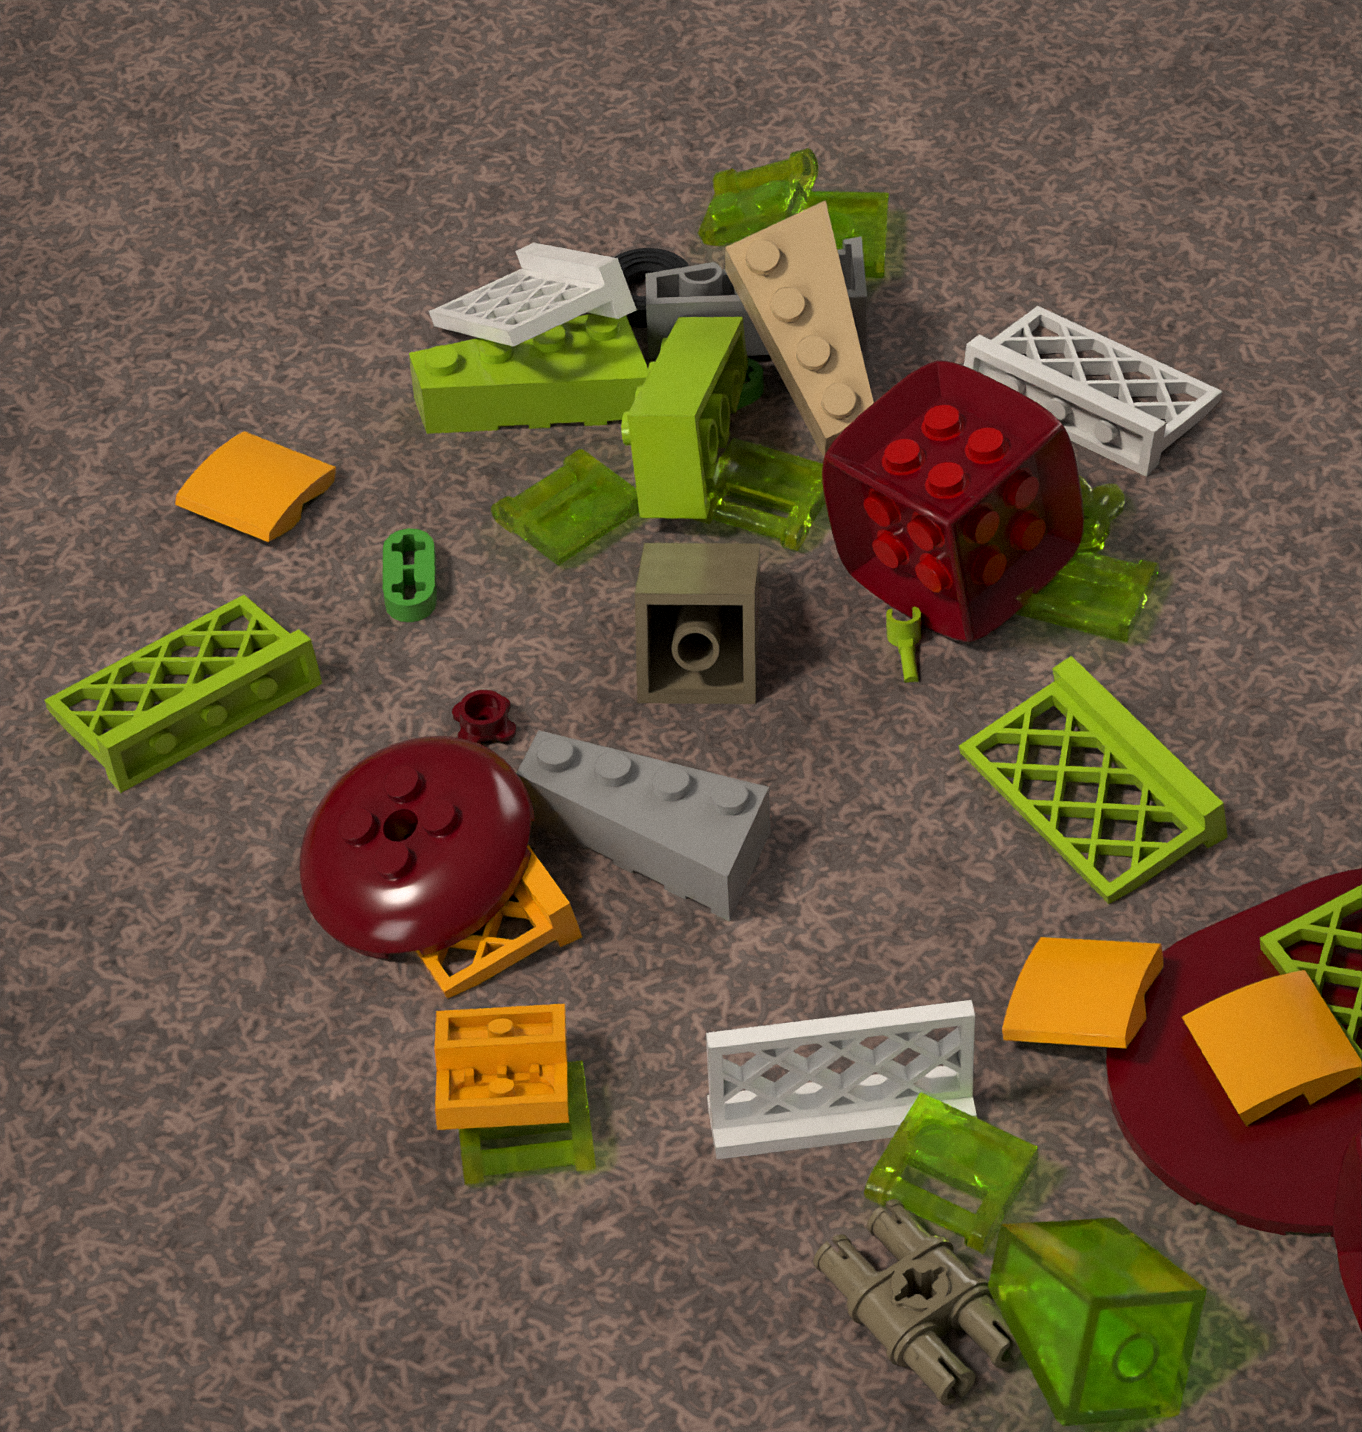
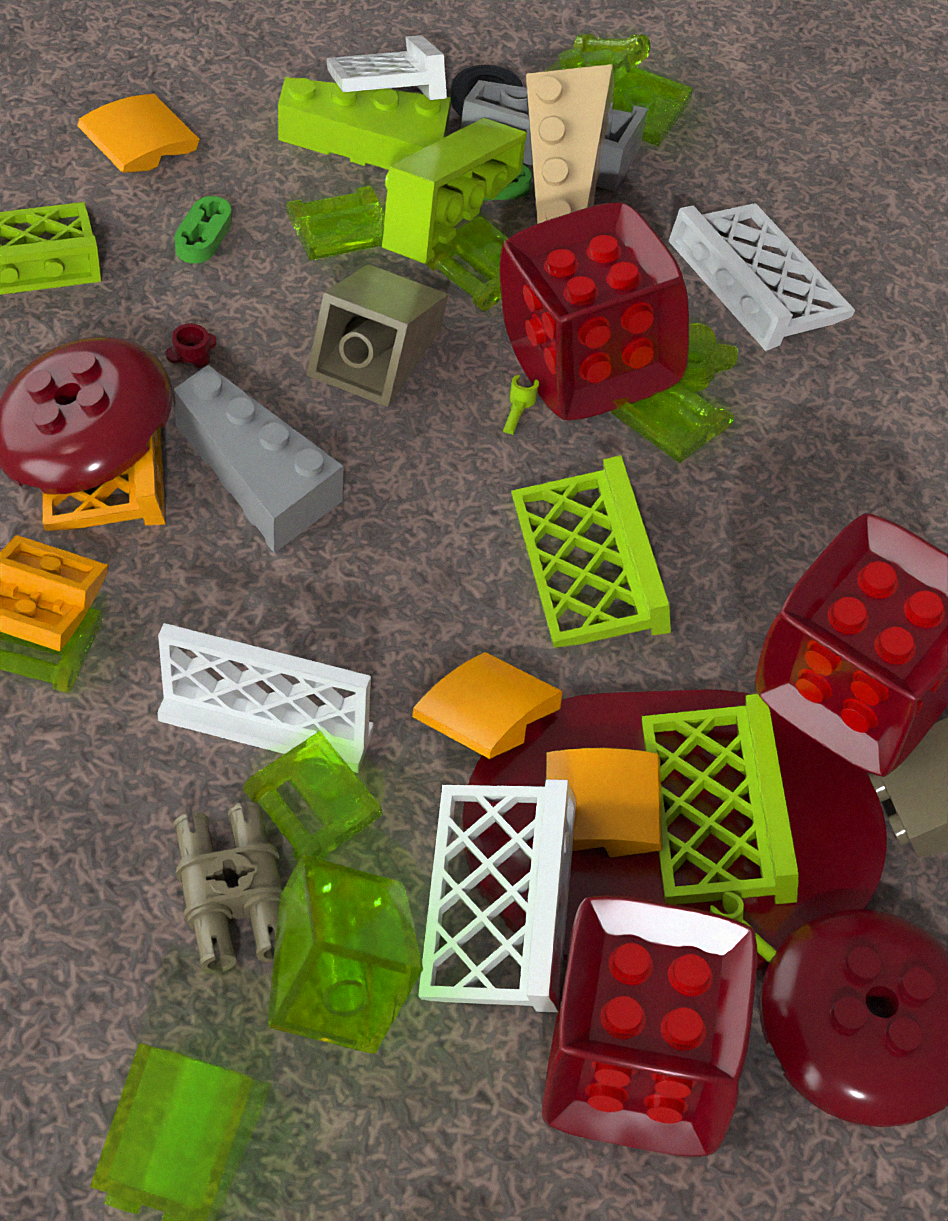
camera: 15 degrees right, 5 degrees up
none -> white fence [418,780,577,1012]

